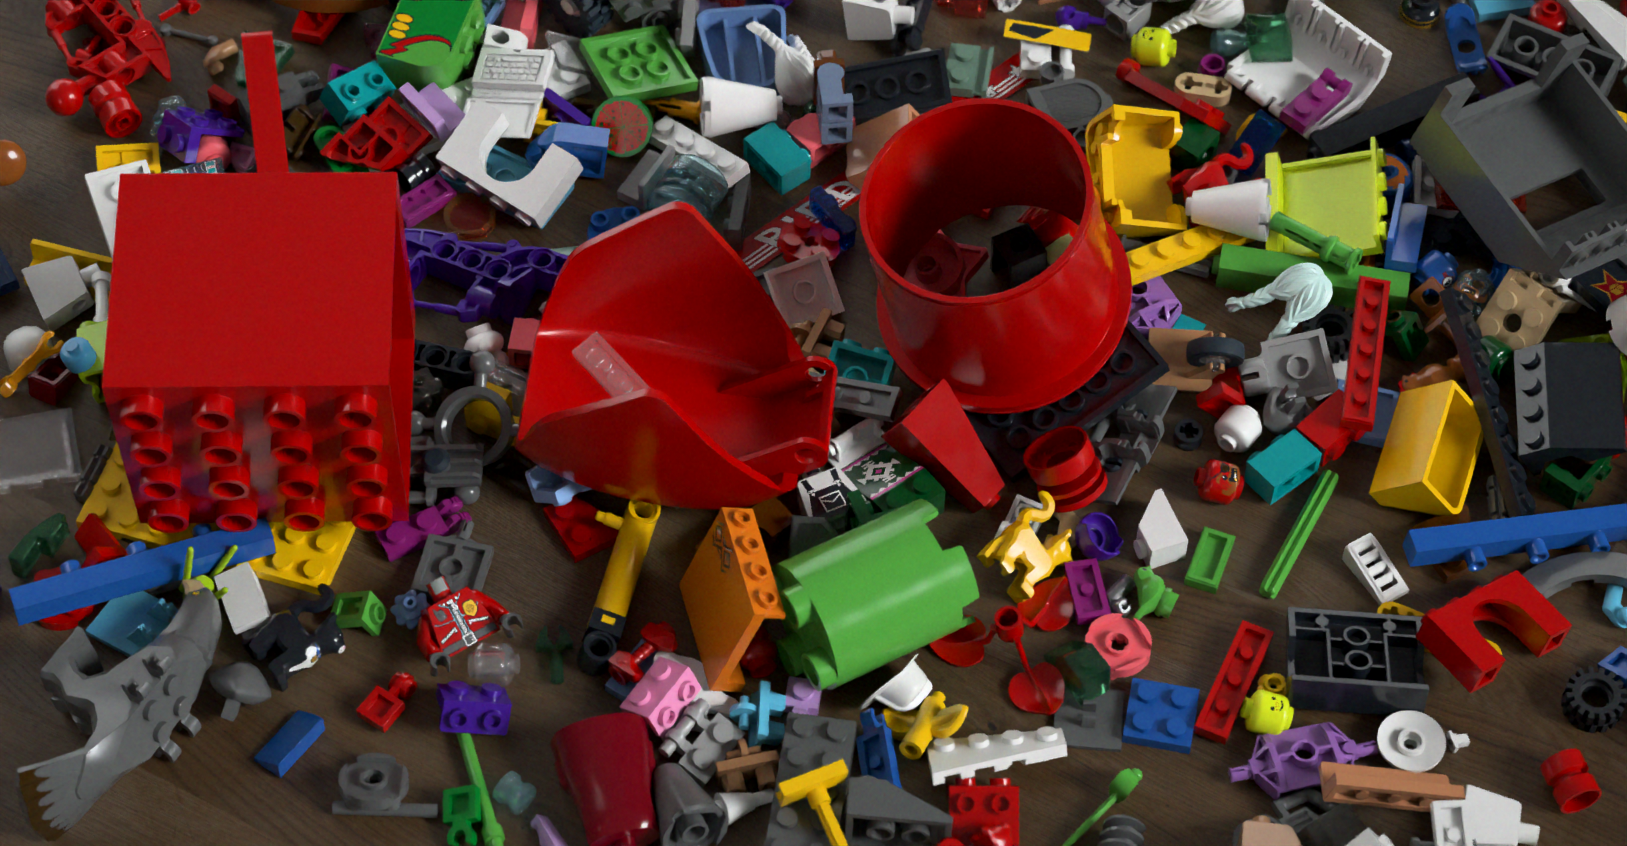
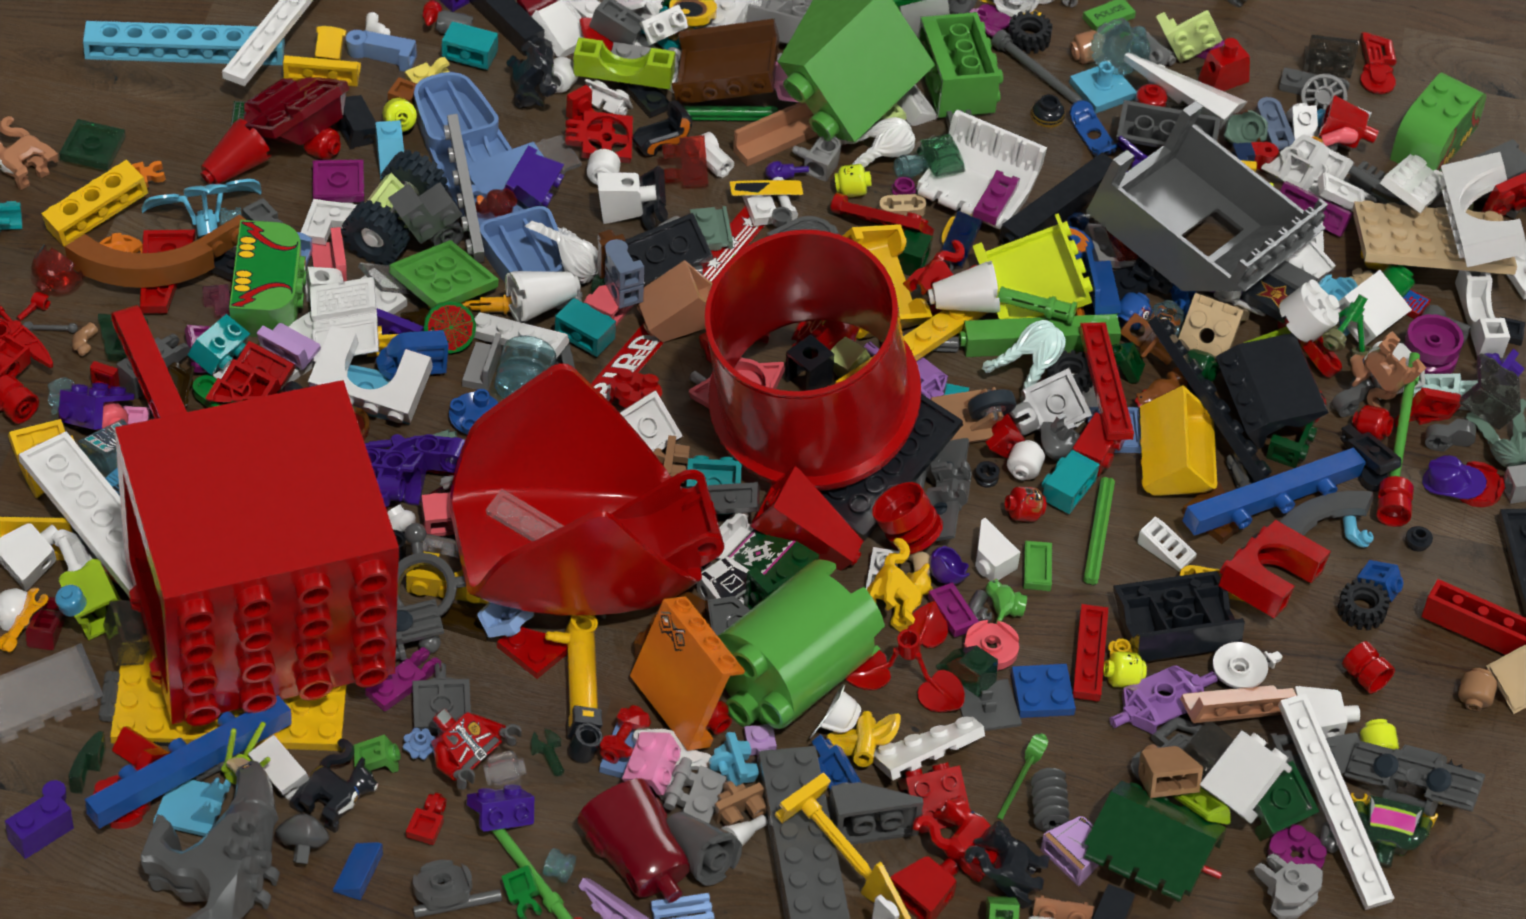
camera: 20 degrees left, 5 degrees down
clear blue plate [809,185,857,251] -> none

